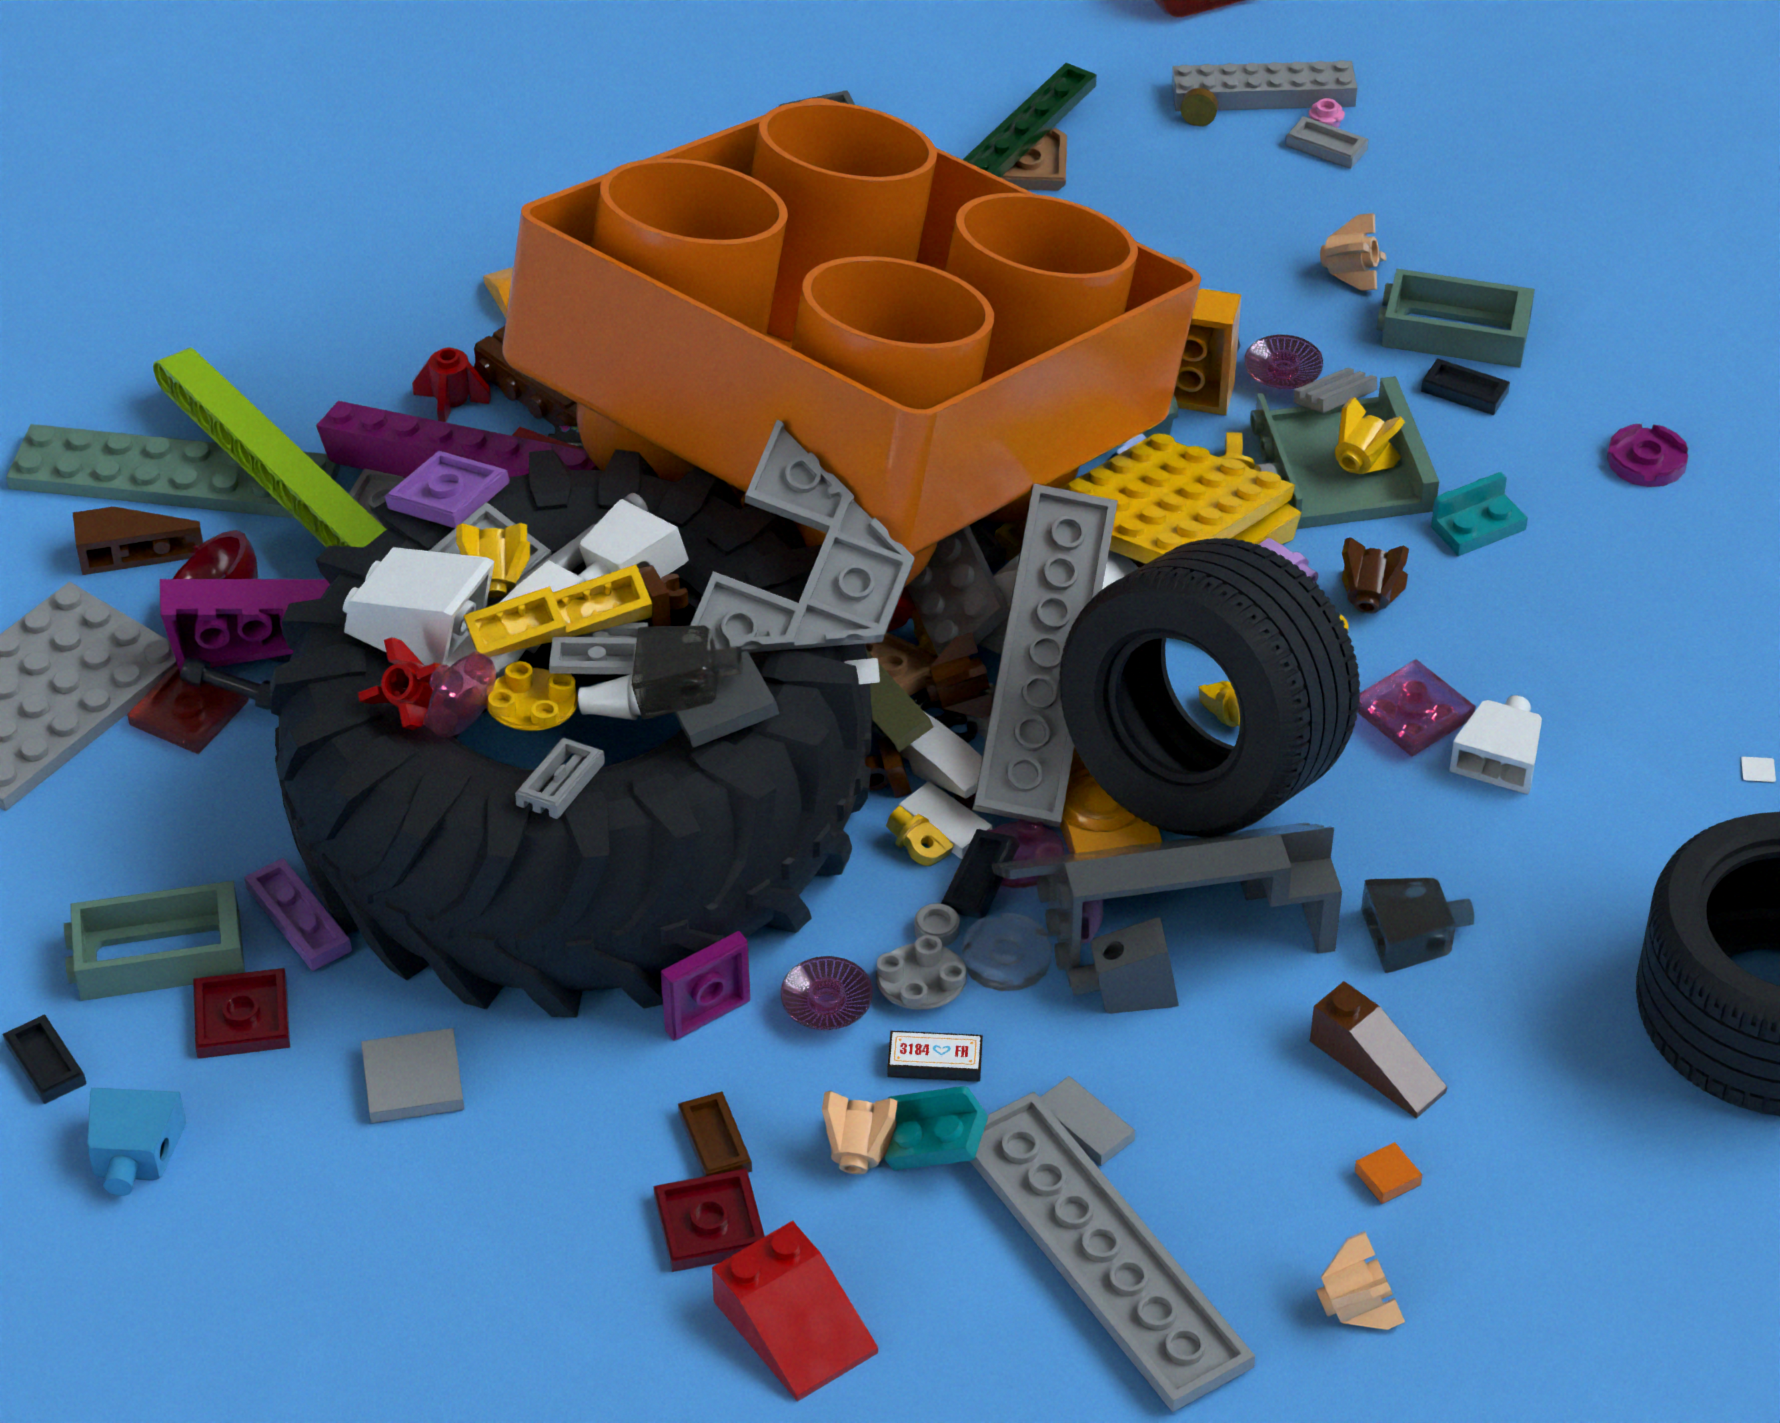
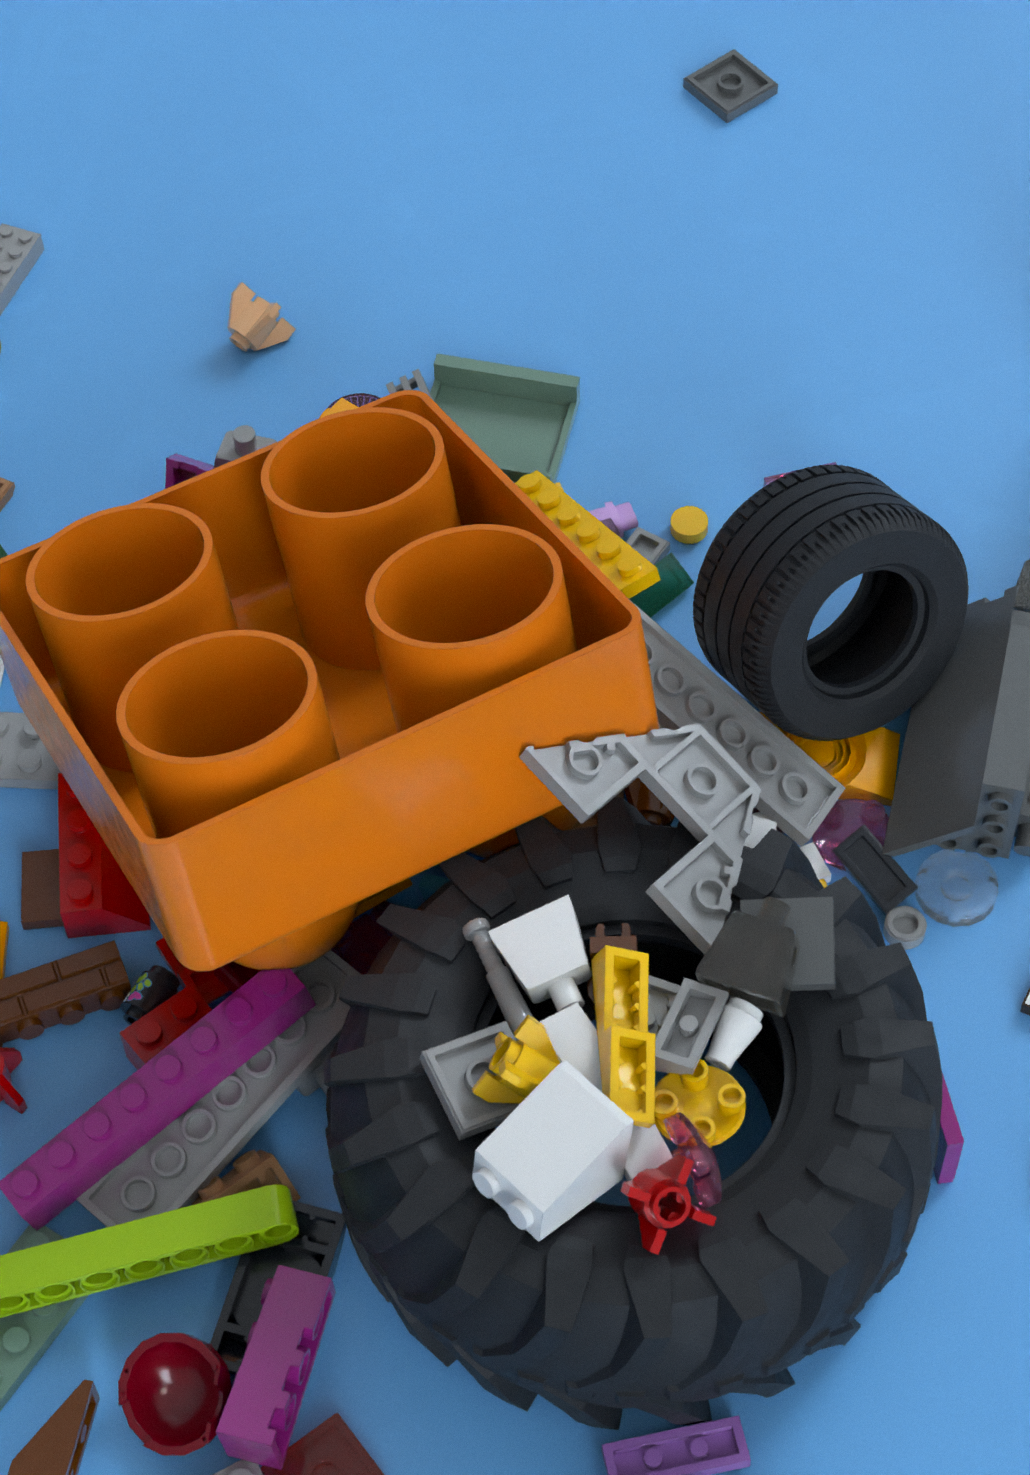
camera: 65 degrees left, 10 degrees up
black bar [180,656,271,710] -> none
light grey tile [361,1028,464,1123] -> none
medium lavender tile [385,451,510,528] -> none
light grey tile [515,738,604,819] -> none
clear pink dish [781,956,873,1030] -> none
light grey dish [876,935,967,1010] -> none
light grey tile [1286,116,1369,169] -> none
bright pink plate [1309,98,1345,128] -> none
yellow brick [1335,397,1405,474] -> none
reddish brown brick [1342,537,1409,613] -> none
sand green piece [1376,269,1535,368] -> none
black tile [1421,359,1510,415] -> none
teal bracket [1431,472,1528,556] -> none
white torso [1449,695,1542,795] -> none
magenta tile [1607,424,1688,487] -> none
white sticker [1741,757,1776,782] -> none

